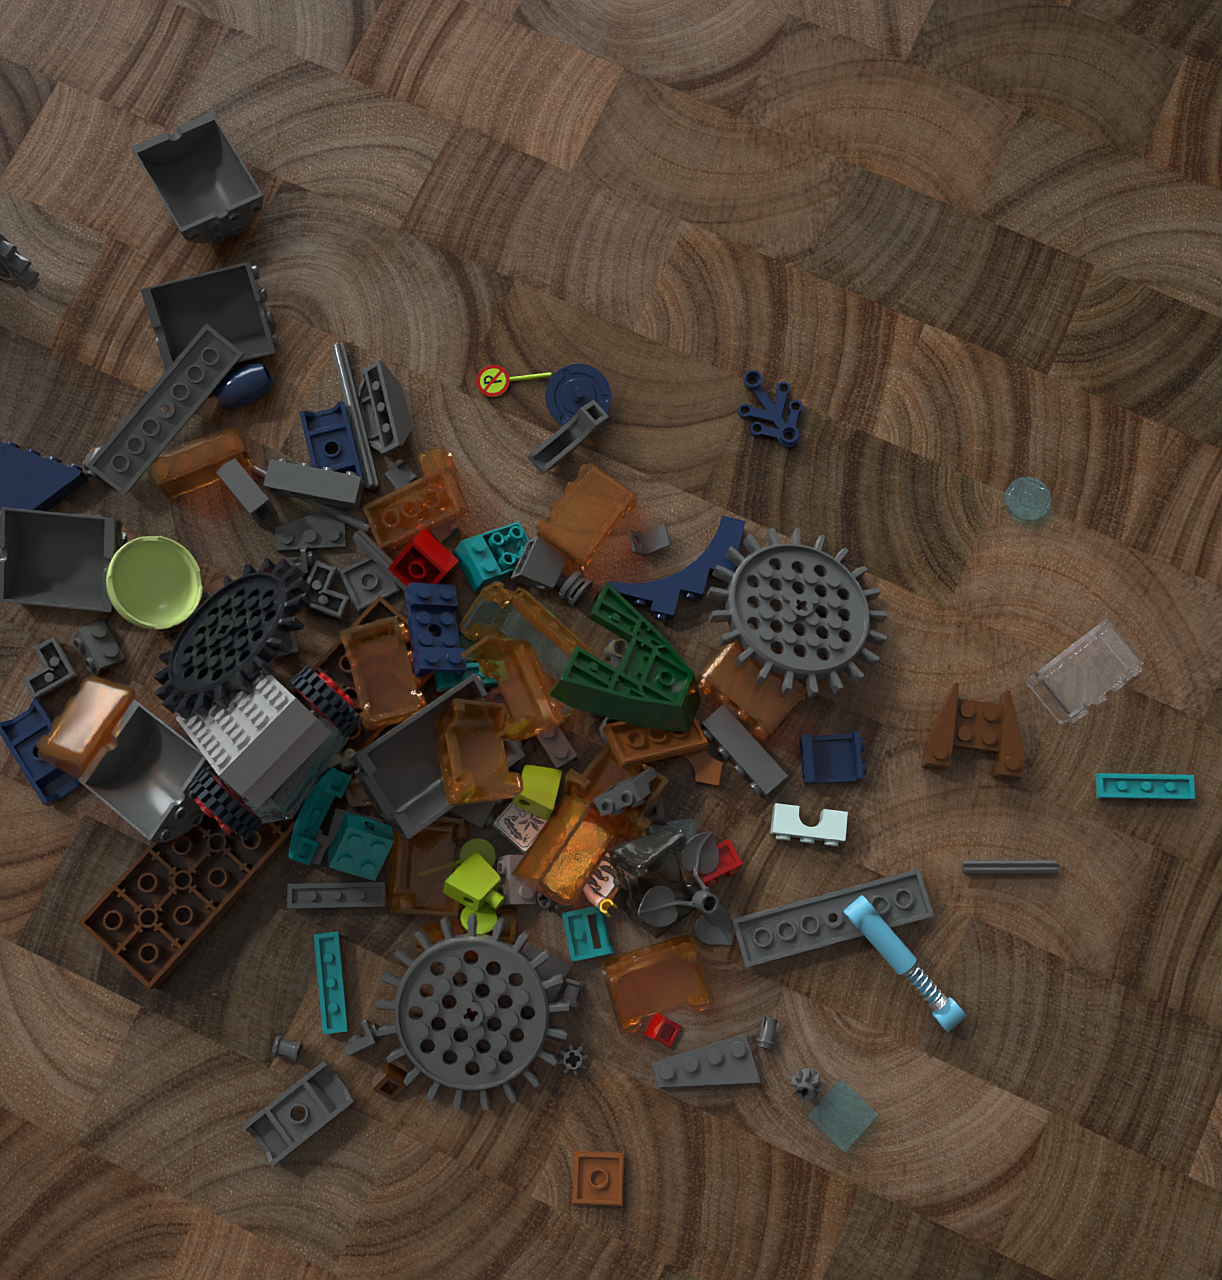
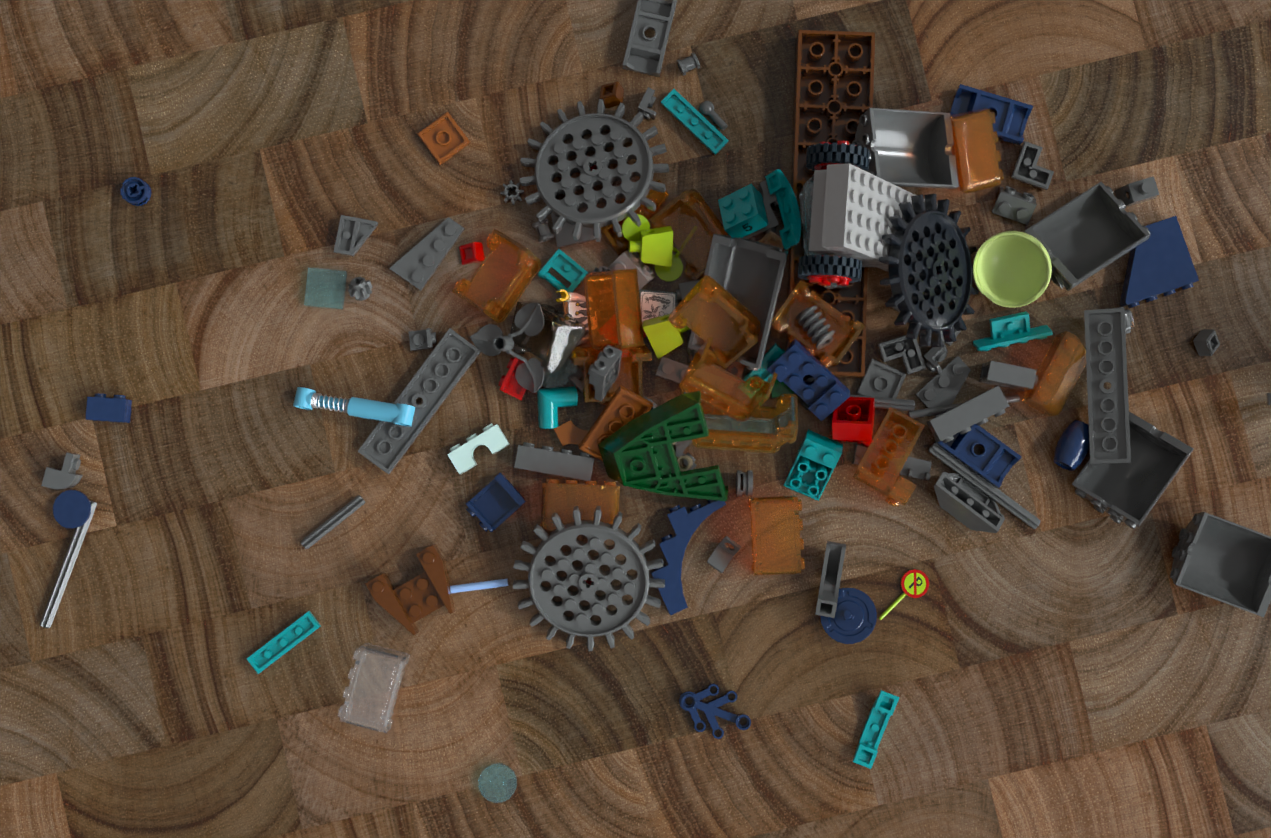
camera: 140 degrees right, 10 degrees up
dark grey plate [287,882,386,909] -> none
dark tan piece [328,749,360,770] -> none
dark grey torso [511,537,569,592] -> none
dark grey pin [756,1016,778,1050] -> none
none -> dark blue brick [86,393,132,423]
none -> dark grey wing [334,215,378,257]
none -> dark grey bracket [409,328,437,351]
none -> light blue bar [450,578,509,593]
none -> teal brick [537,386,578,429]
none -> dark grey bar [699,101,728,131]
none -> dark grey piece [795,306,835,350]
none -> teal slope [853,690,899,769]
none -> teal bracket [973,311,1053,351]
none -> dark grey slope [1193,329,1220,356]

